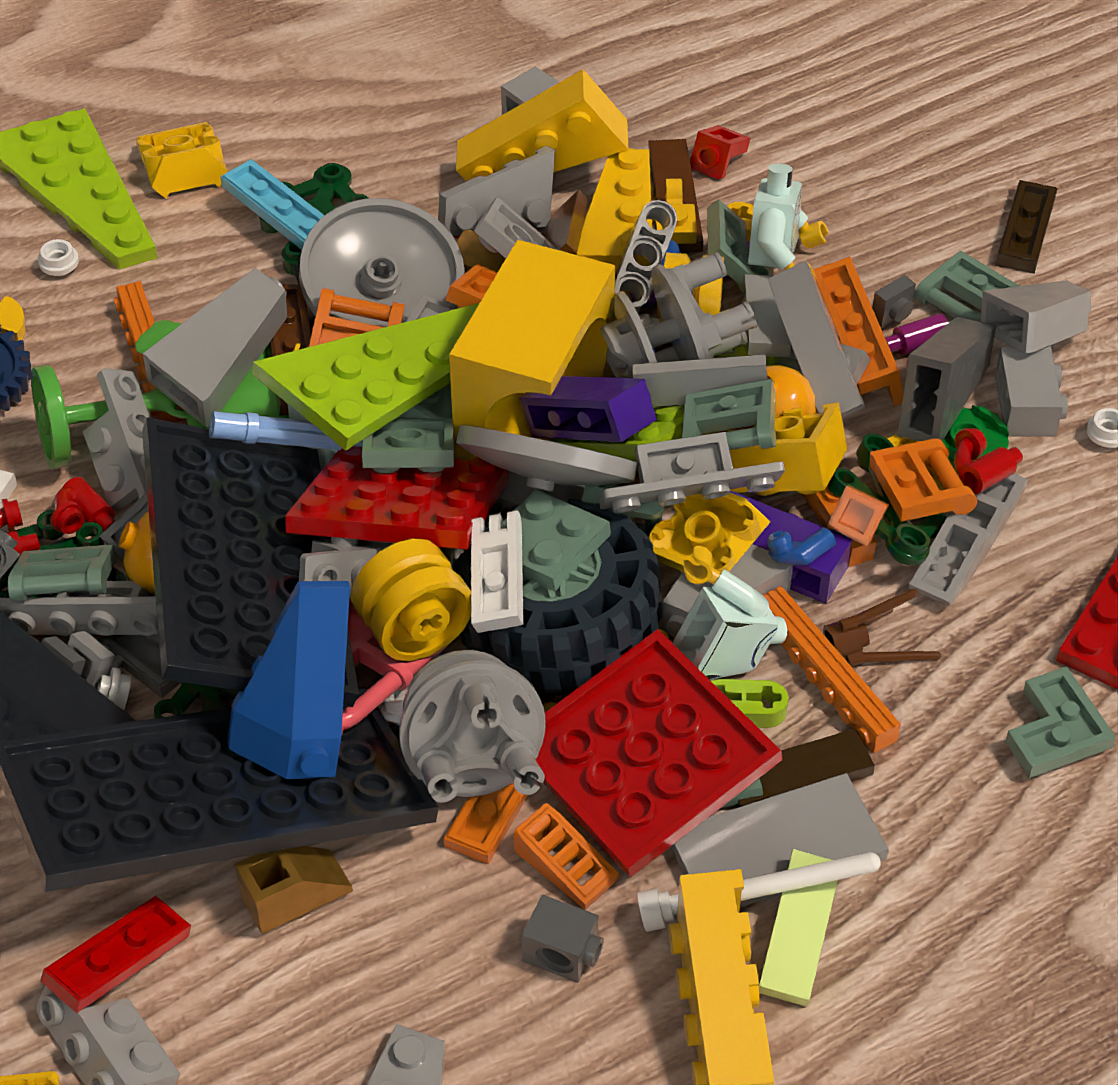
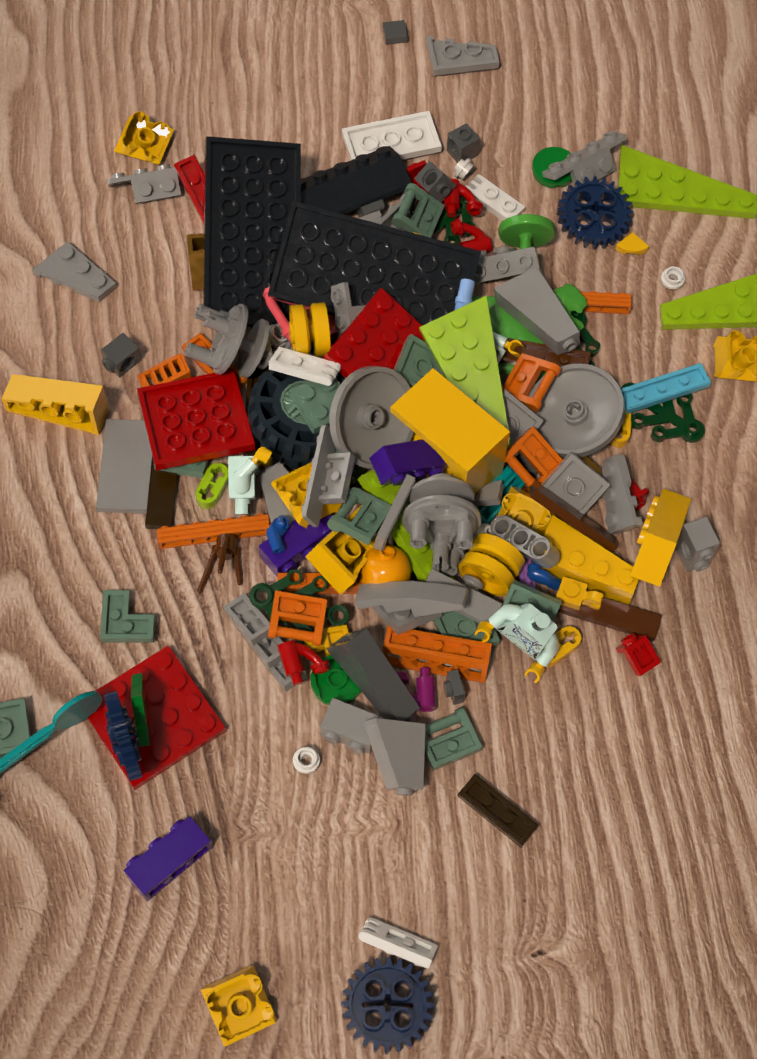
camera: 110 degrees right, 15 degrees up
blue wedge [227,581,350,779] -> none
white piece [637,852,881,932] -> none
yellowish green tile [759,849,838,1007] -> none
orange tile [827,485,889,546] -> none

